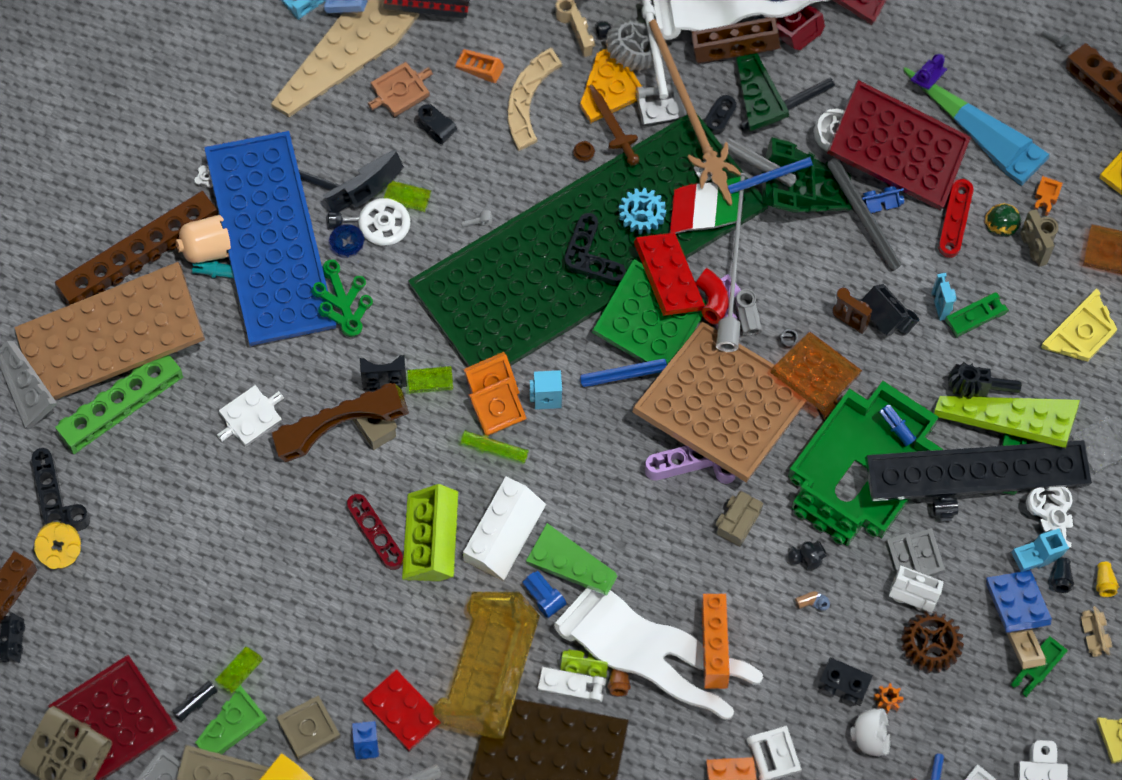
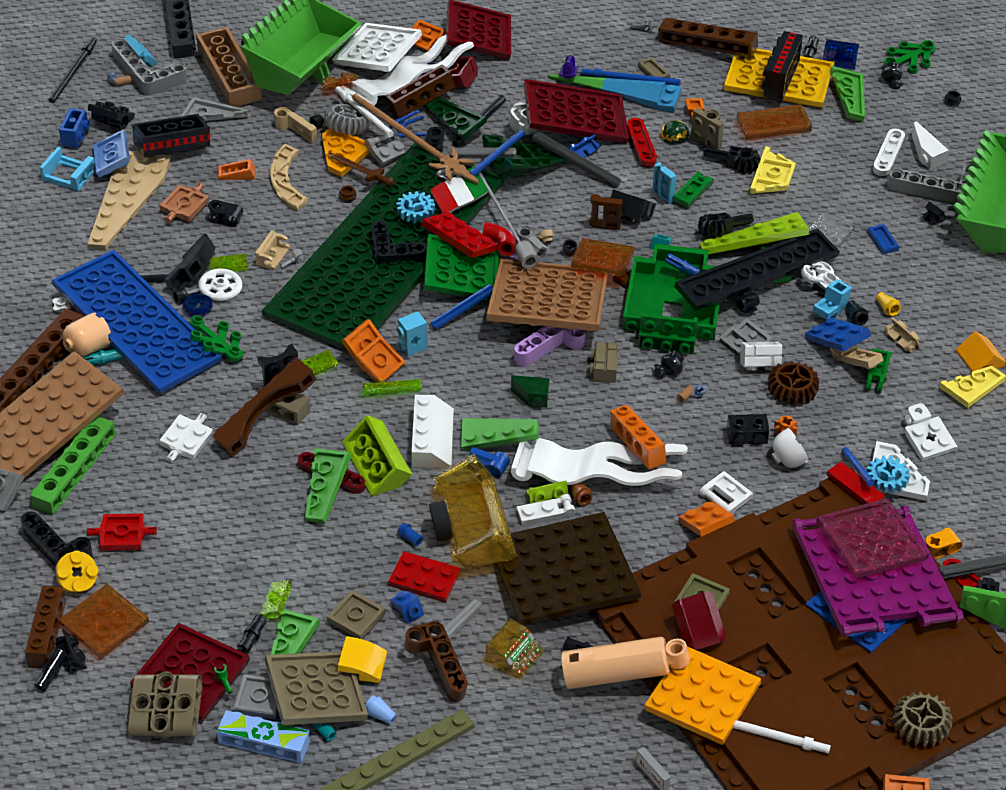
camera: 25 degrees left, 20 degrees down
none -> clear orange plate [59,584,149,659]
none -> red plate [87,513,157,551]
none -> green hand [214,664,233,694]
none -> tan hinge [255,230,290,270]
none -> bright green wing [305,448,352,524]
none -> blue plant [389,110,427,138]
none -> blue pin [397,523,423,547]
none -> black tyre [429,501,453,541]
none -> dark green slope [511,375,550,407]
none -> tan plate [538,229,555,243]
none -> blue bar [581,68,681,86]
none -> dark tan tile [638,57,670,78]
none -> teal slope [650,234,673,250]
none -> black gear [703,145,760,174]

